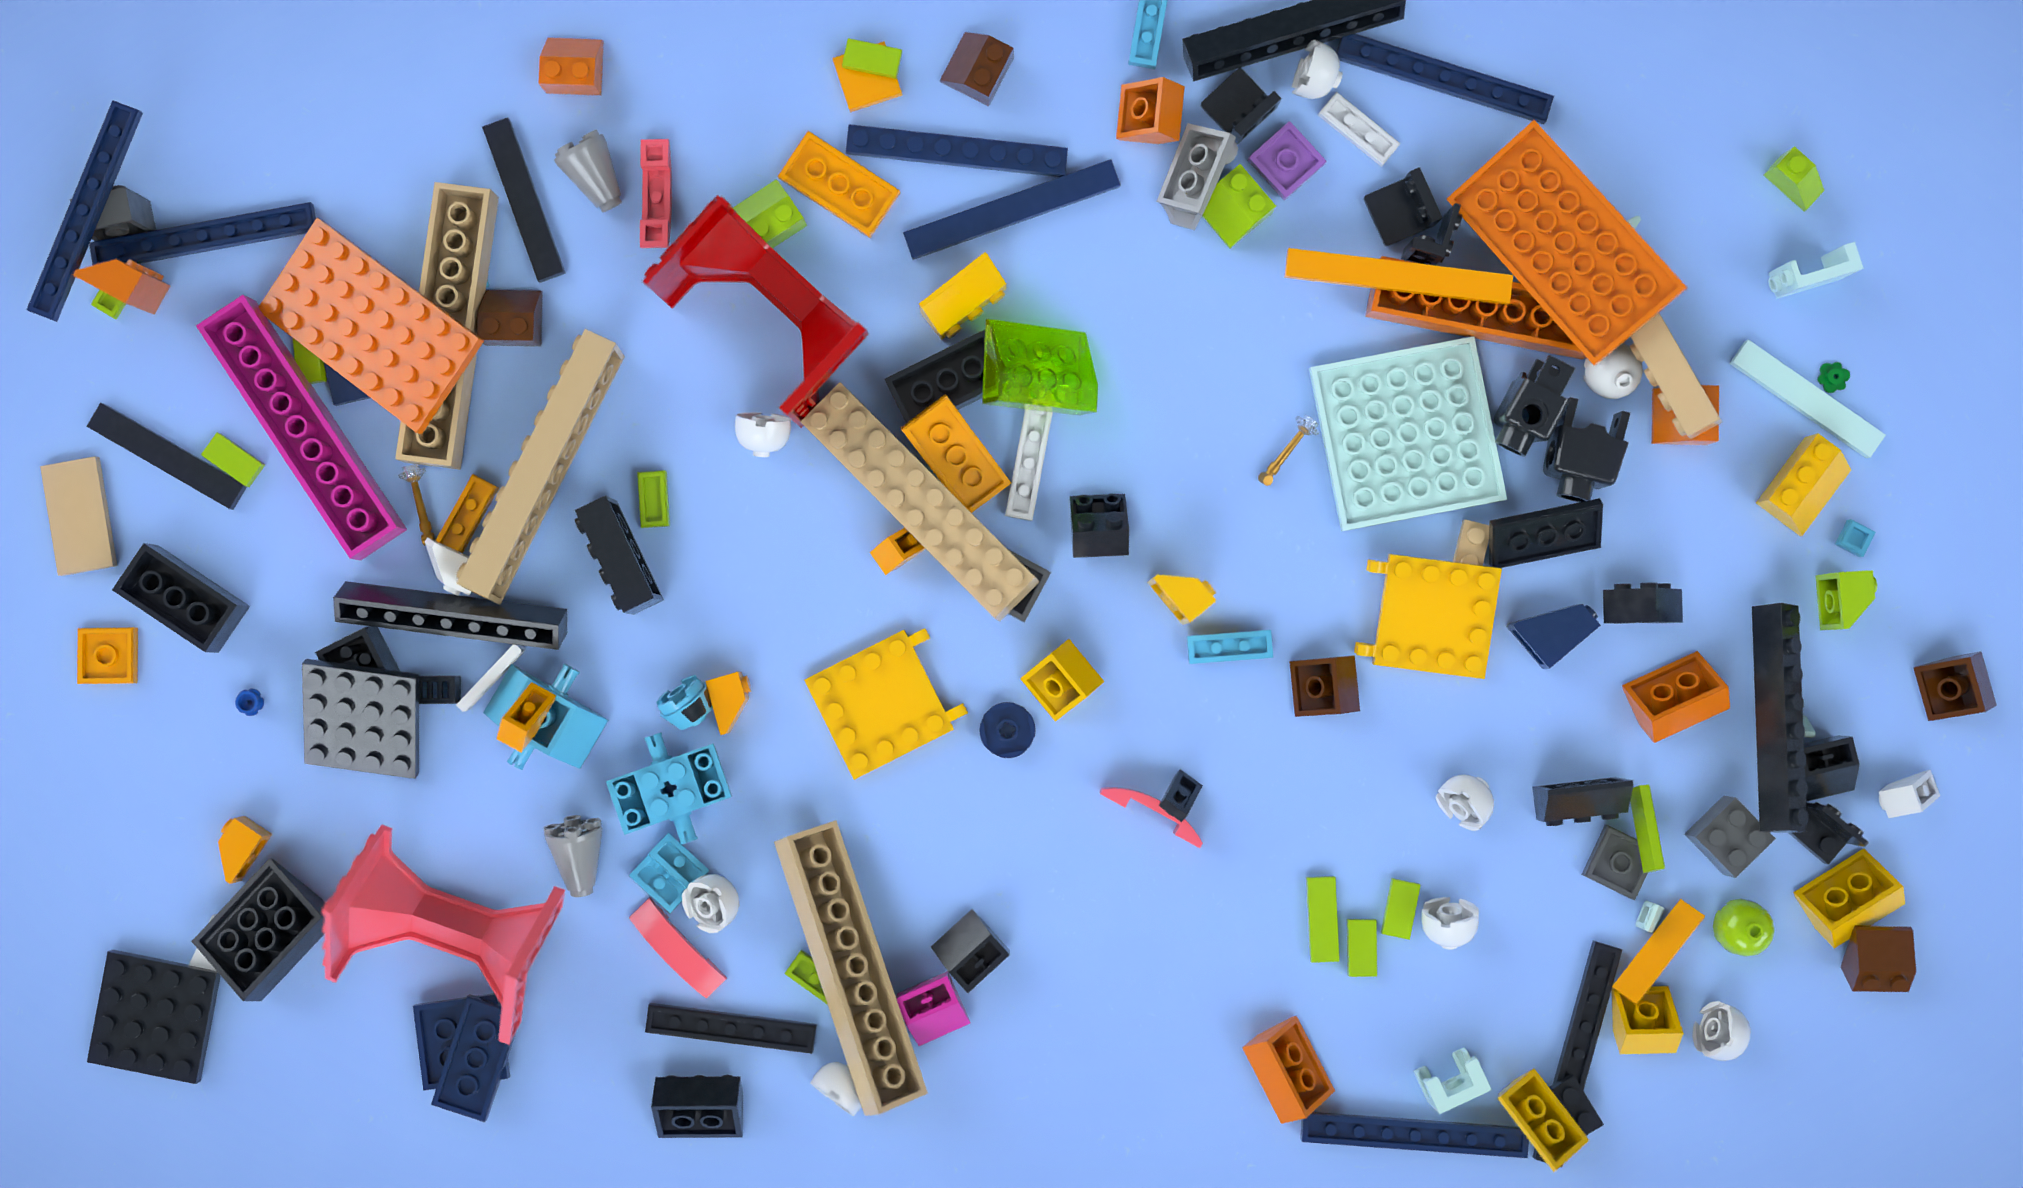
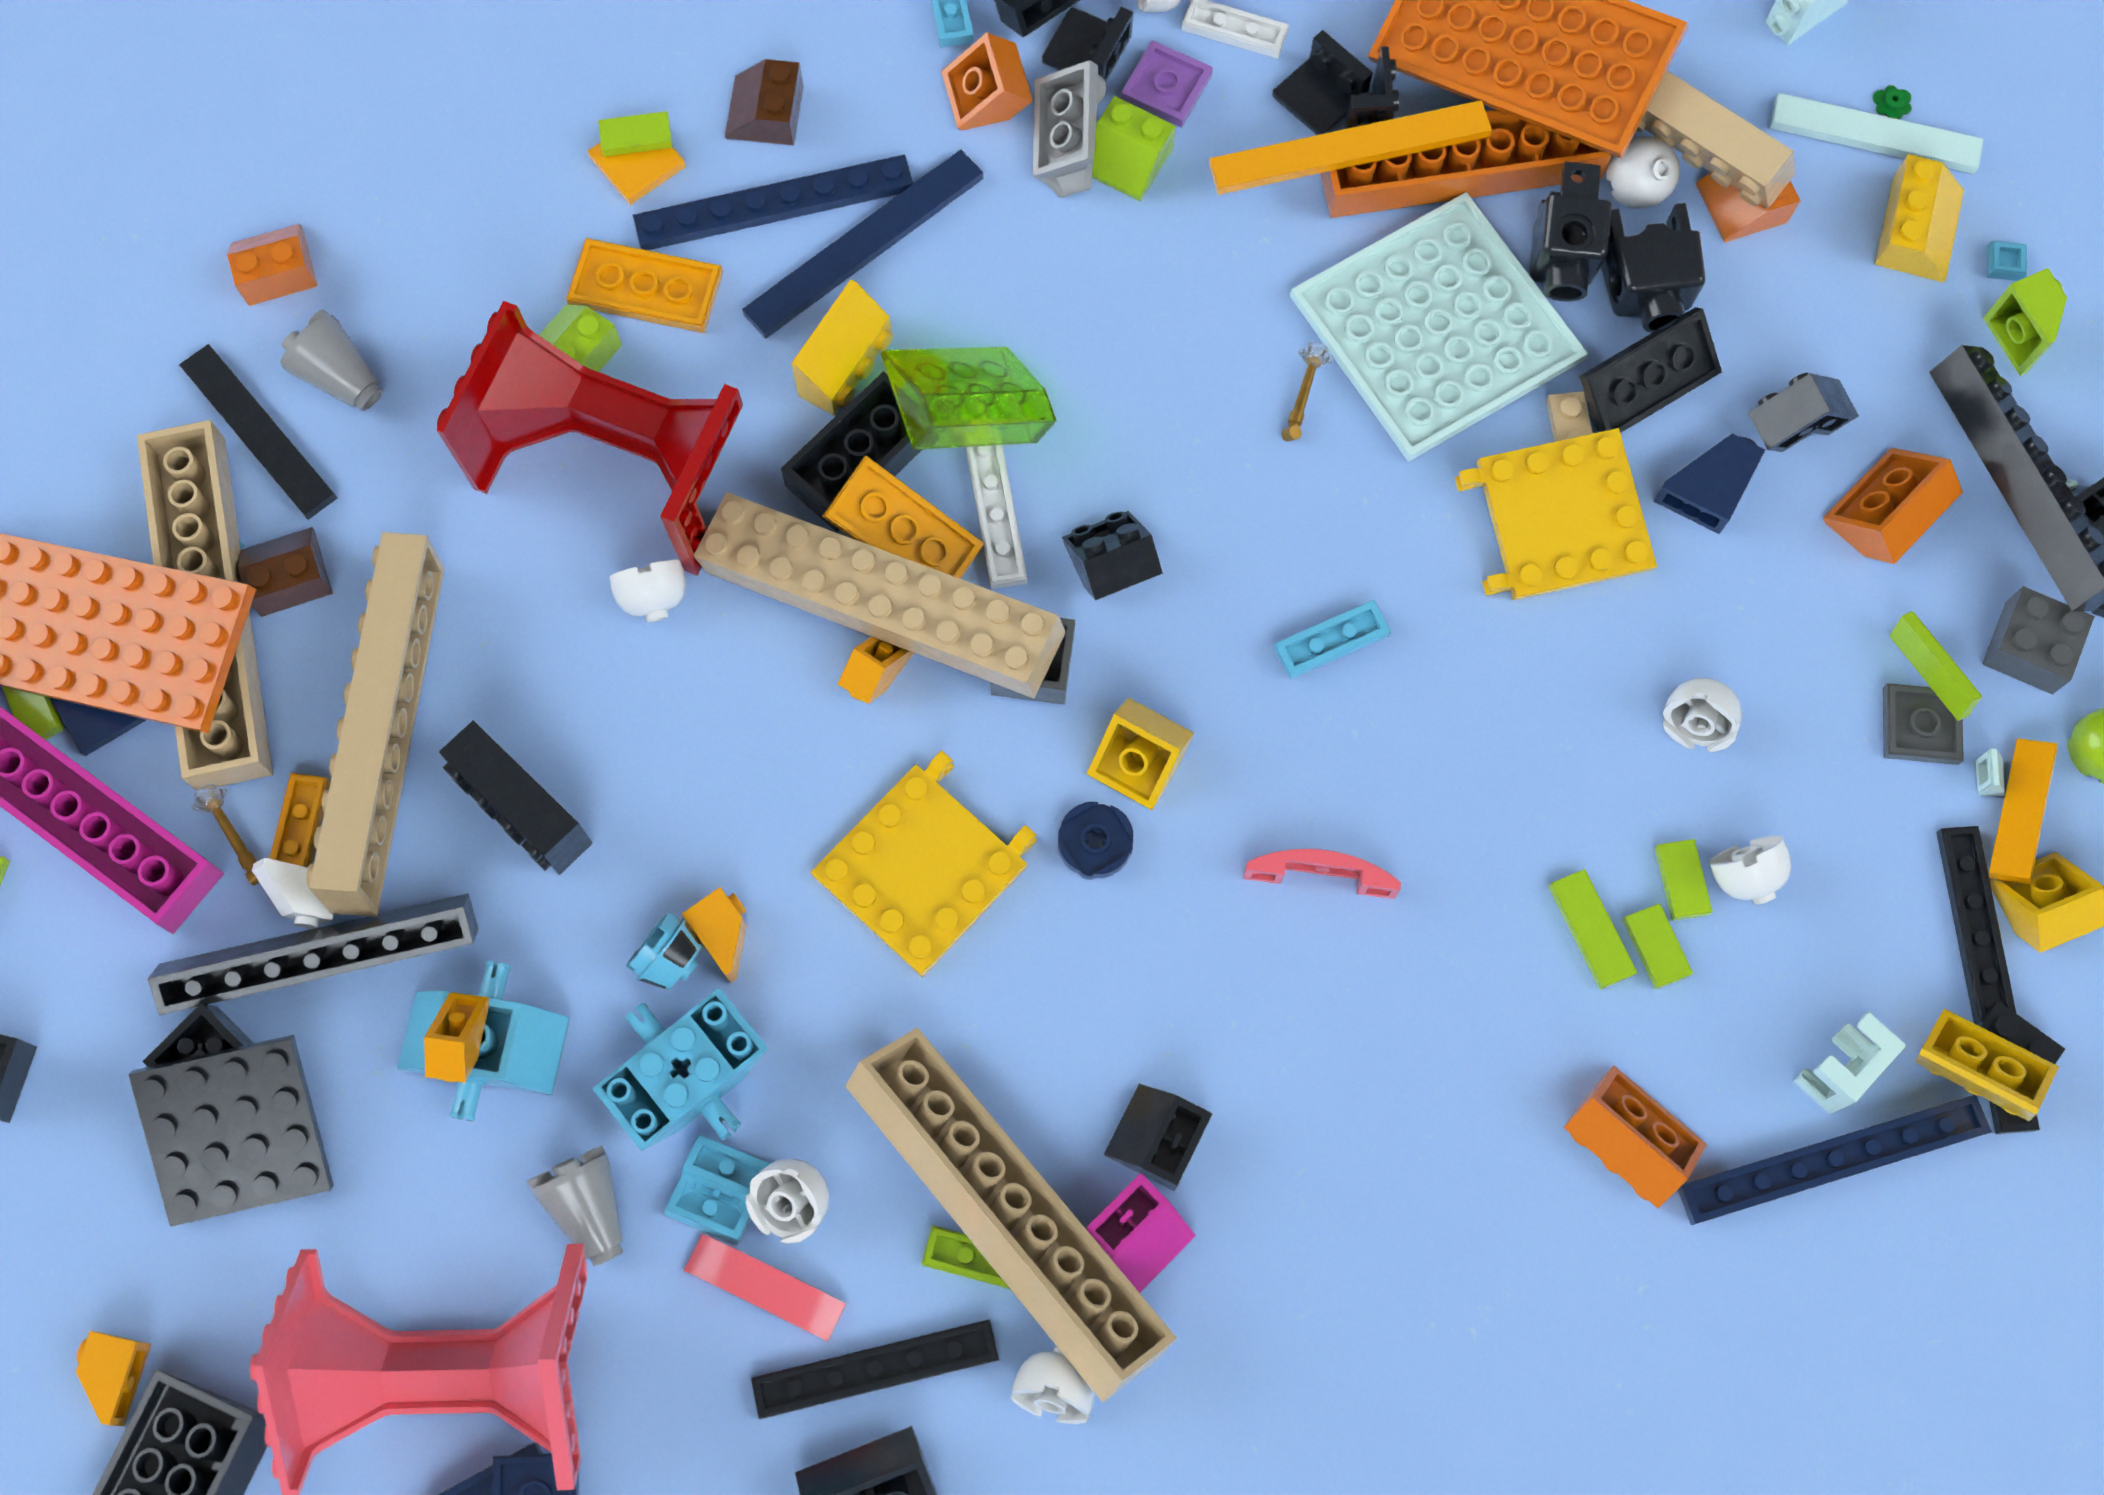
camera: 20 degrees left, 15 degrees down
blue plate [235,688,264,716] -> none
black slope [419,676,461,704] -> none
white tile [456,644,526,712] -> none
lime tile [637,470,670,528] -> none
coral slope [640,139,672,248] -> none
yellow slope [1147,574,1217,625] -> none
black plate [1159,769,1203,822] -> none
reddish brown slope [1289,655,1360,717] -> none
black slope [1532,777,1633,826] -> none

